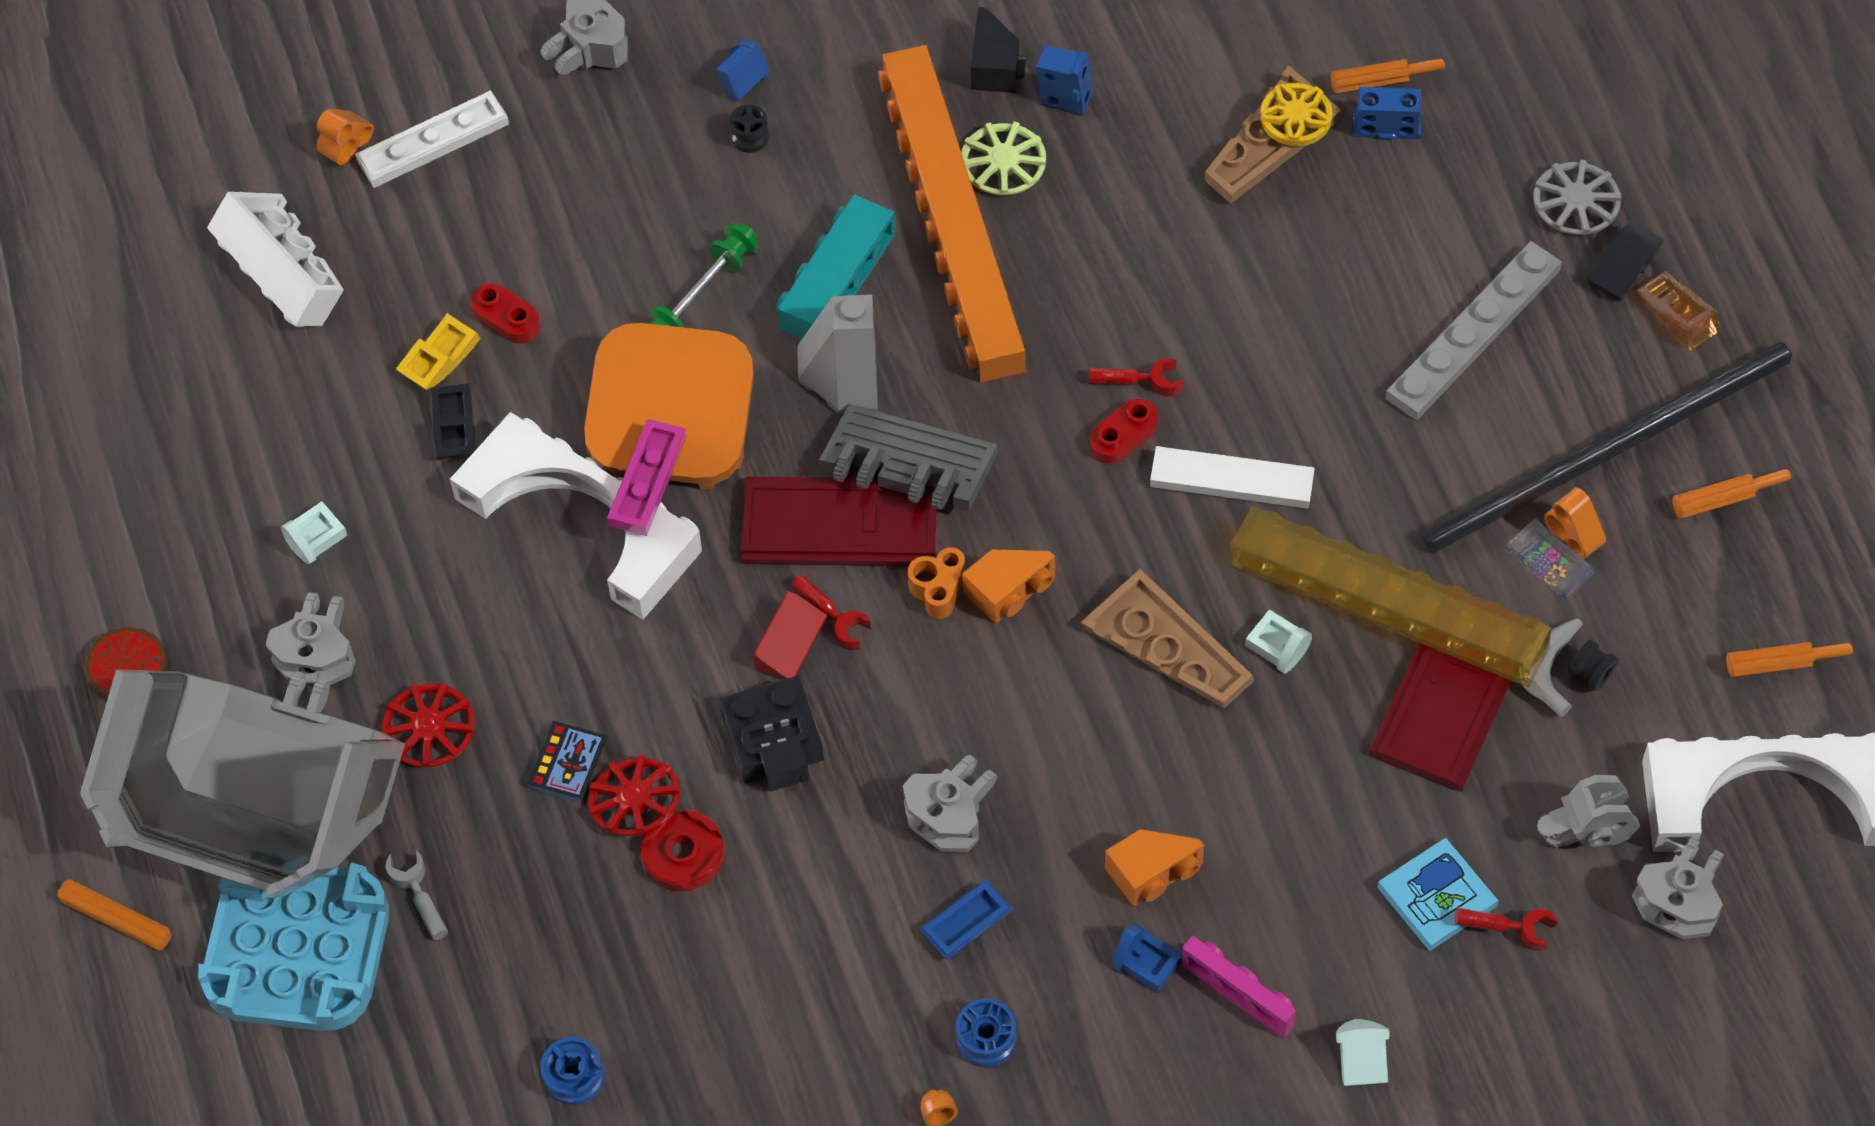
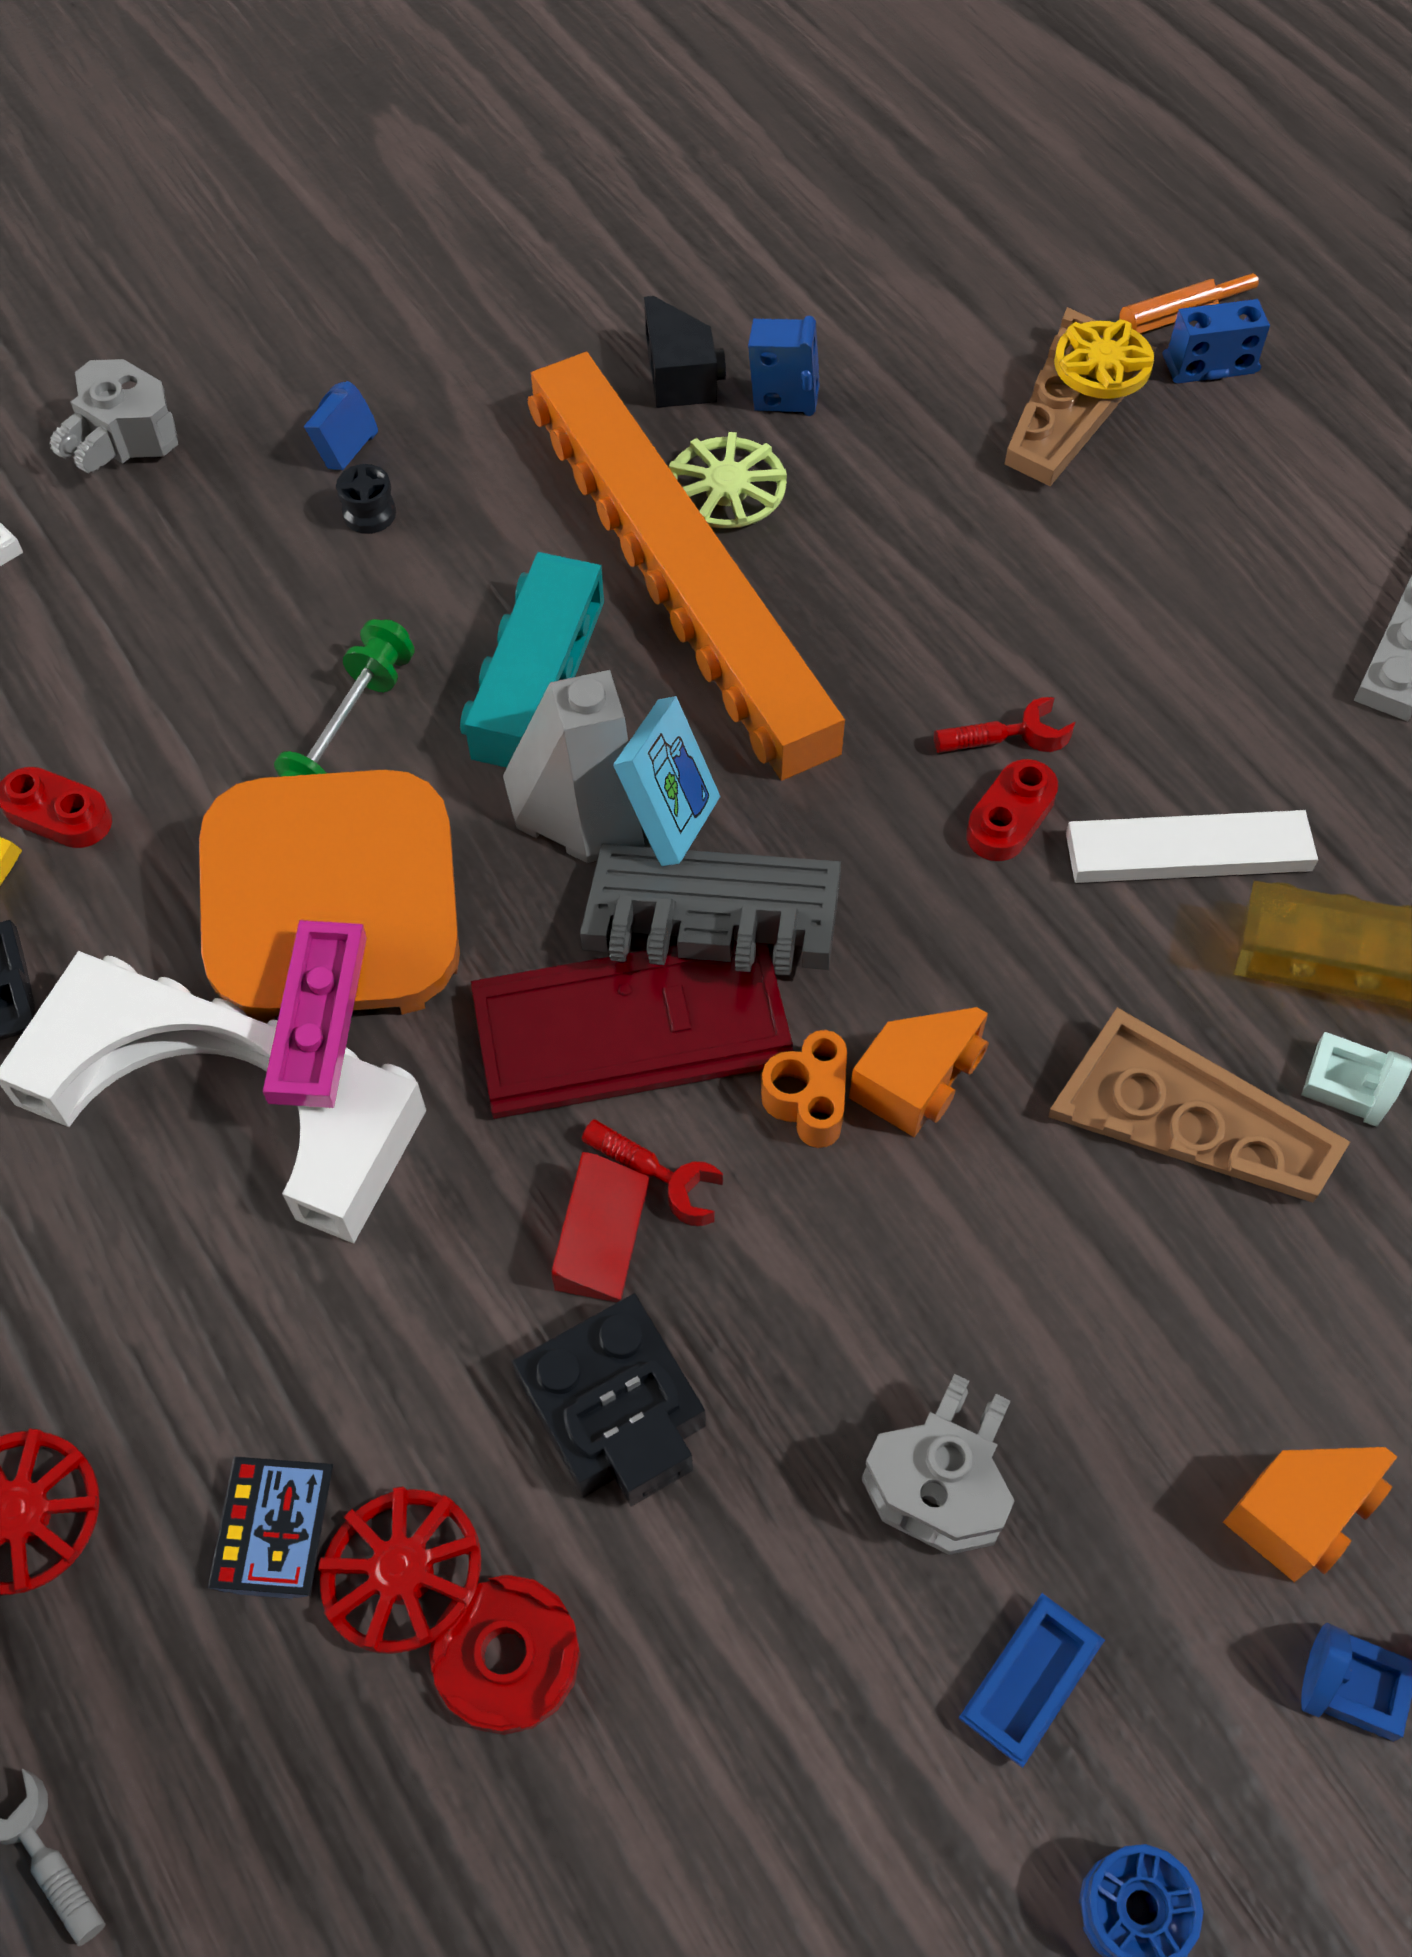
camera: 15 degrees left, 0 degrees up
none -> medium azure tile [613,696,721,866]

